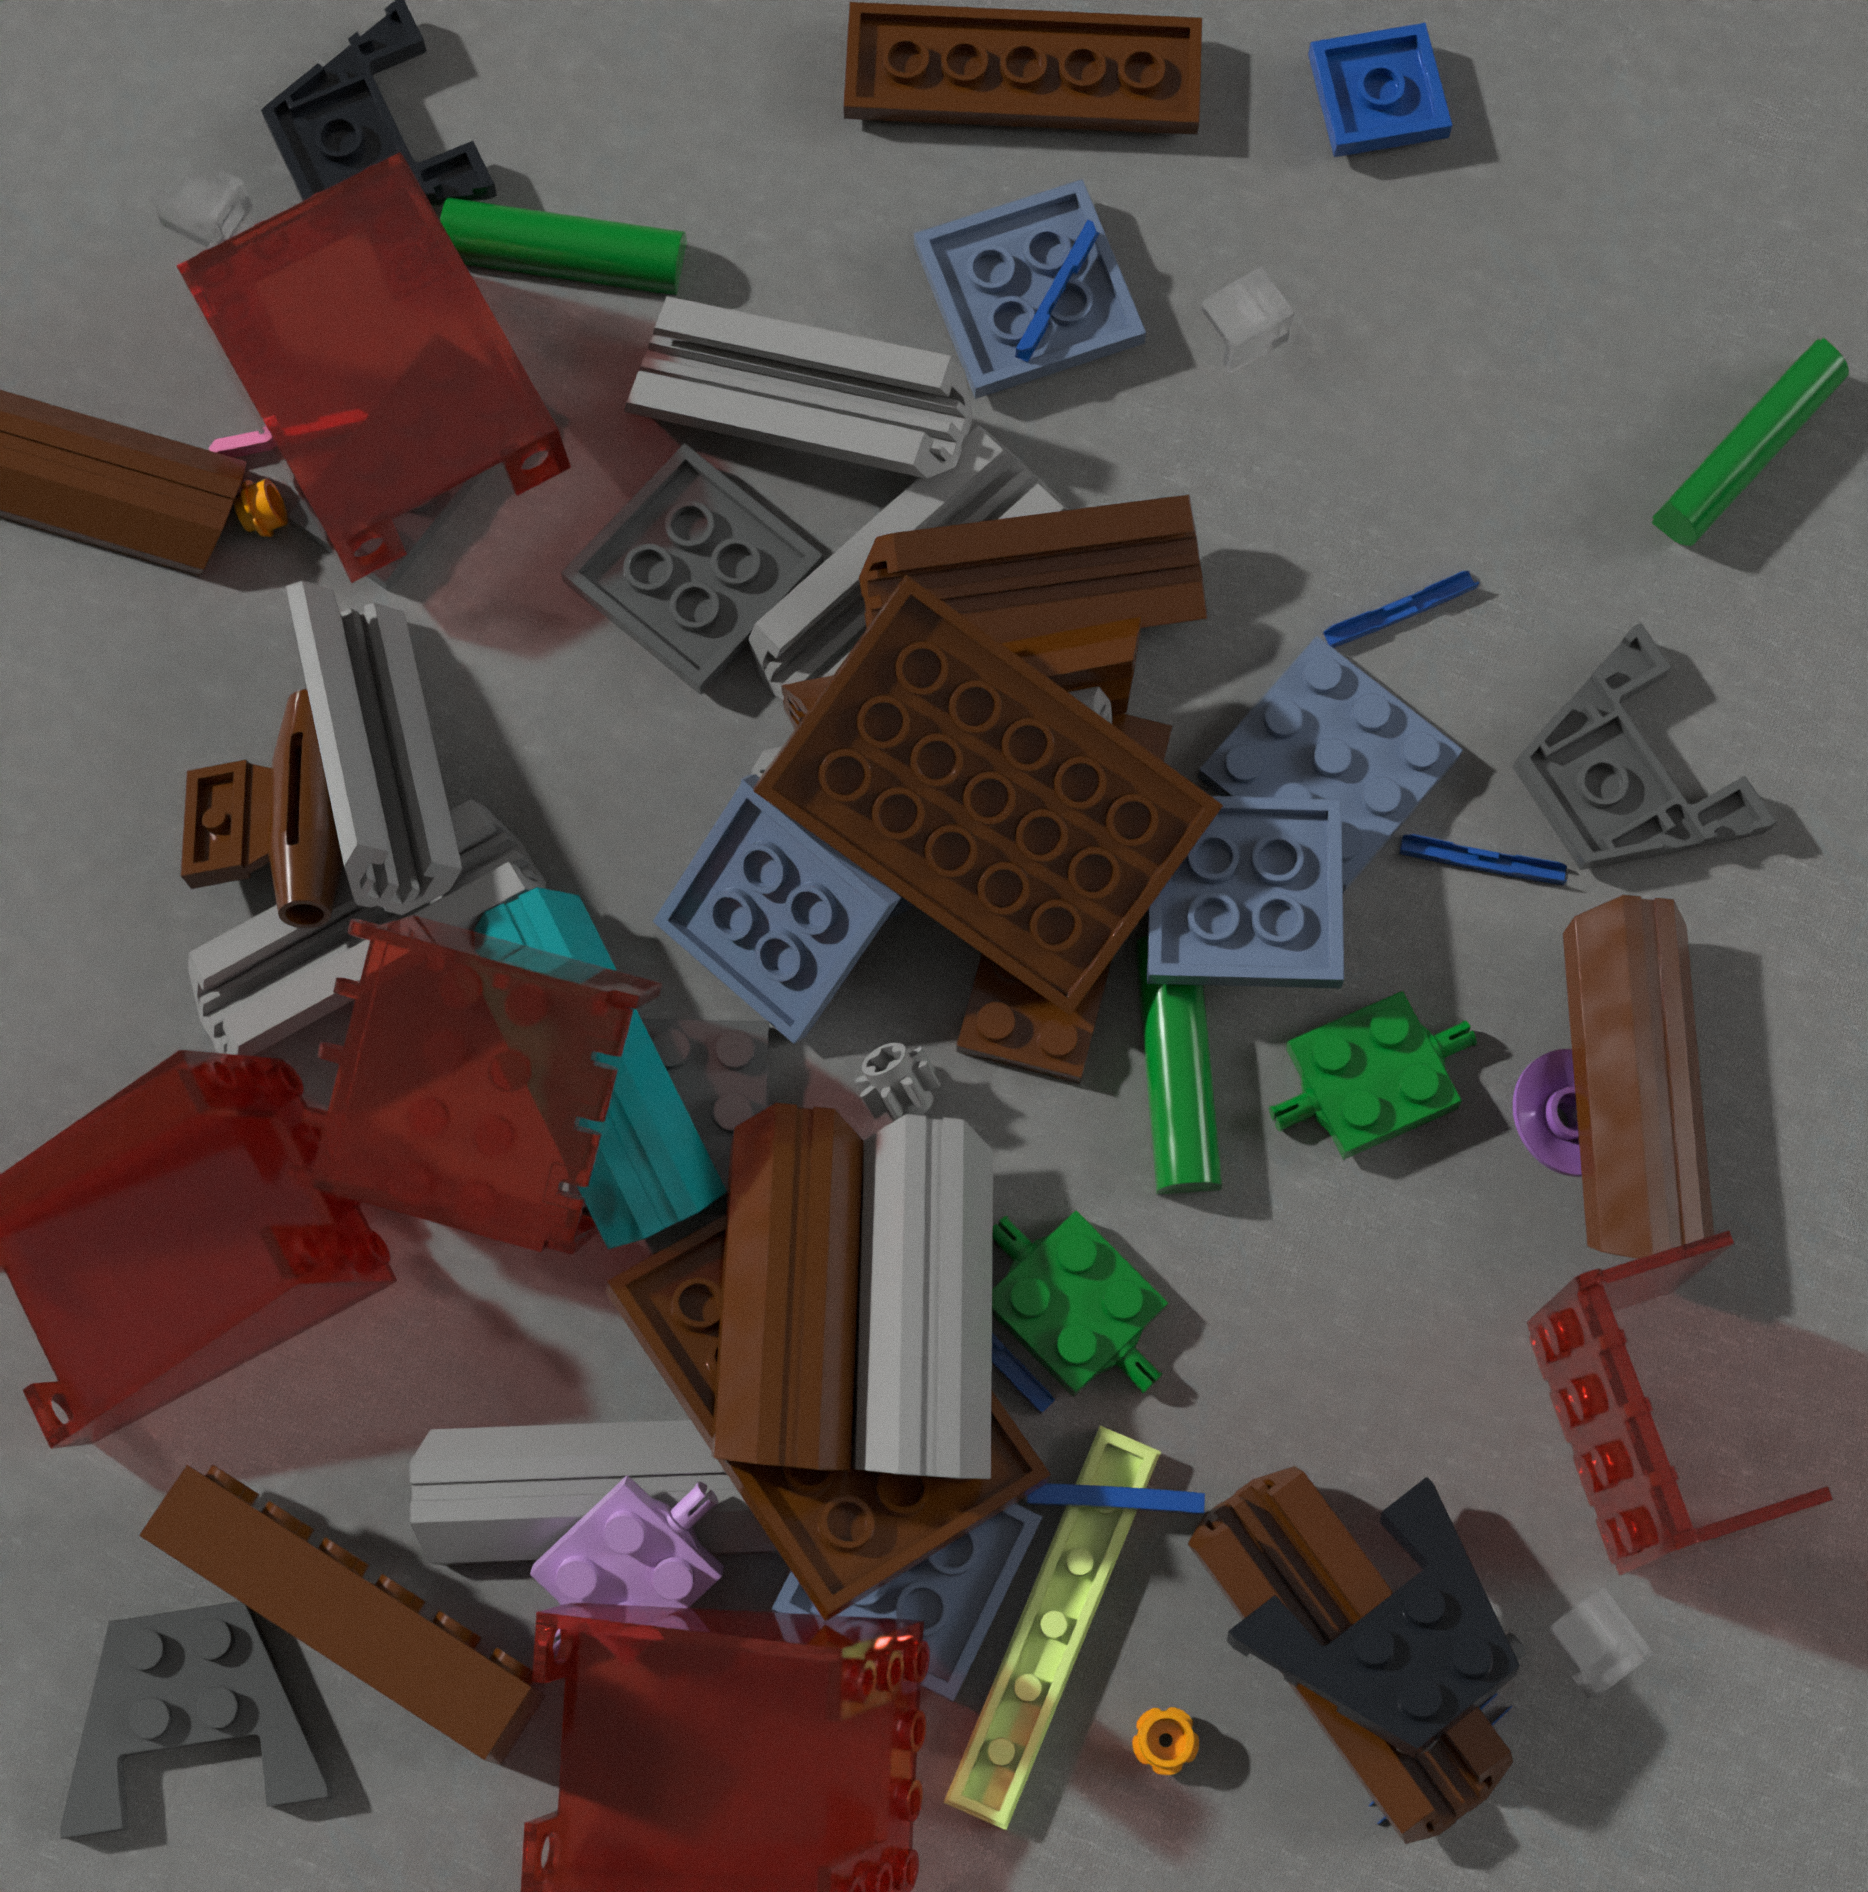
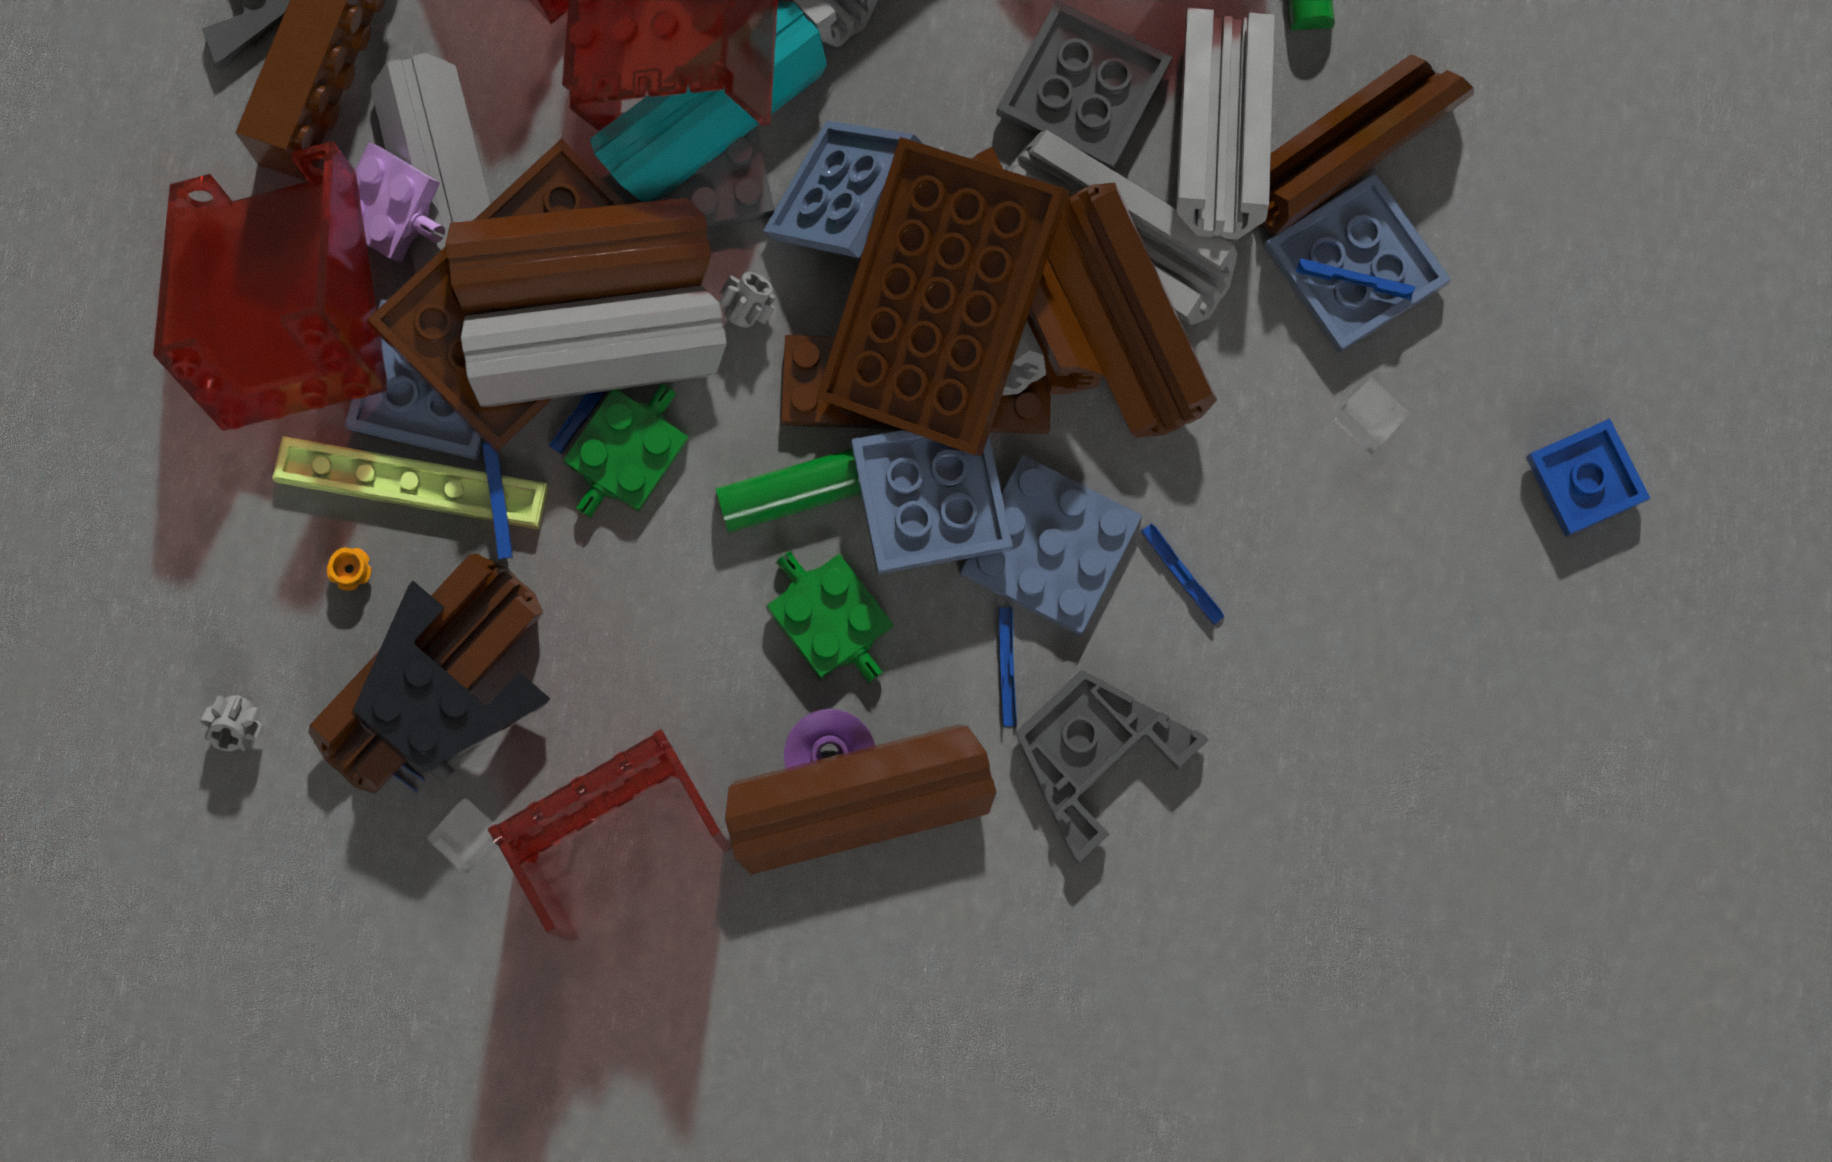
camera: 75 degrees right, 5 degrees up
reddish brown plate [843,2,1202,135] -> none
green brick [1651,337,1849,546] -> none
none -> reddish brown piece [1258,54,1474,236]

